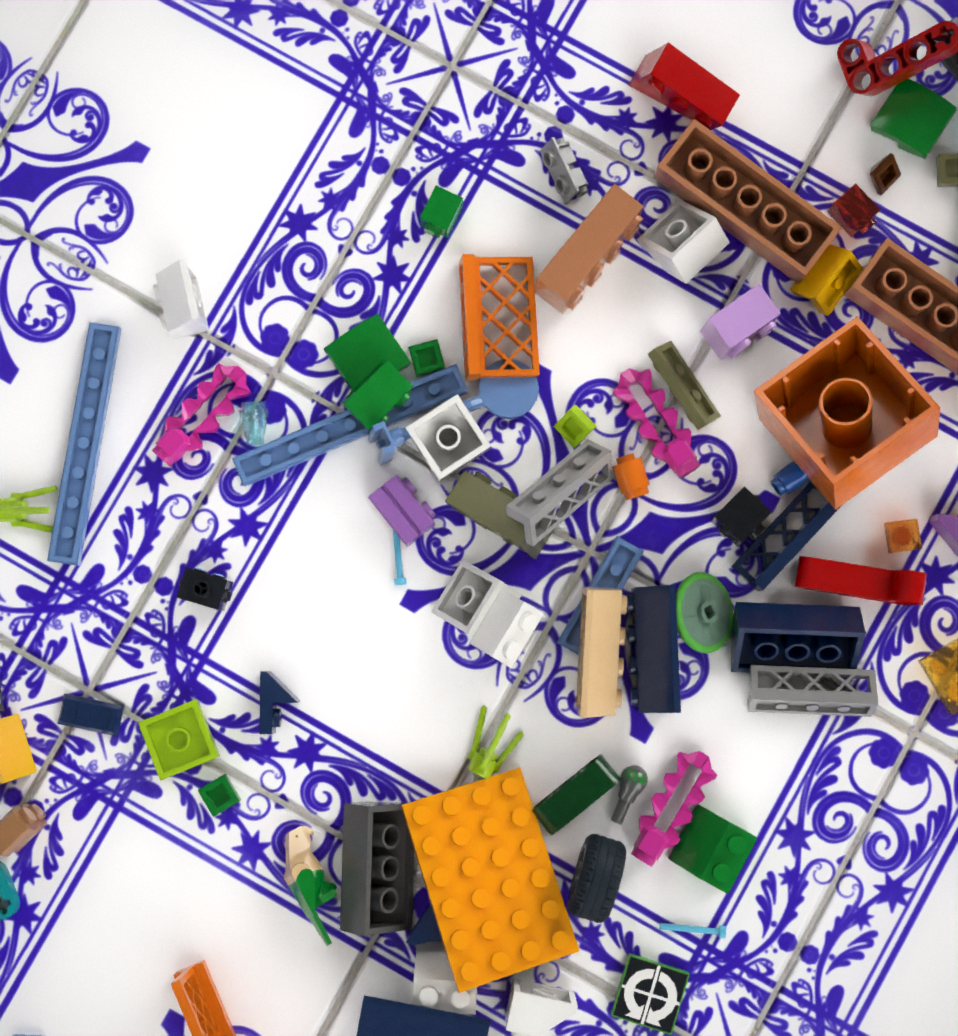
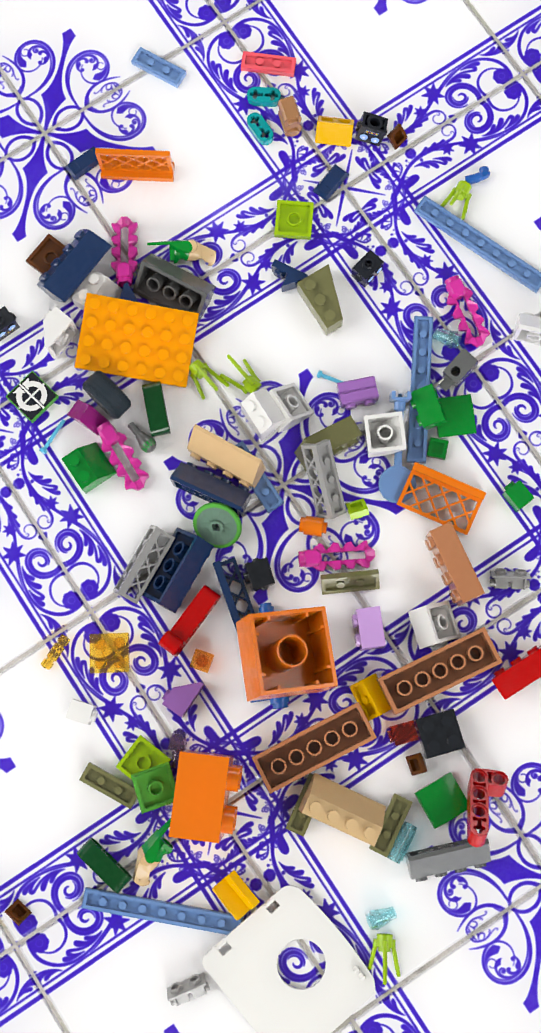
camera: 120 degrees right, 5 degrees down
green tile [198,774,241,817] -> none
none -> magenta slope [67,400,109,436]
none -> dark pink sword [111,216,138,287]
none -> lime plant [220,354,262,394]
none -> teal beam [247,112,273,145]
none -> olive wedge [297,264,343,336]
none -> black brick [413,709,466,759]
none -> dark grey torso [438,348,478,392]

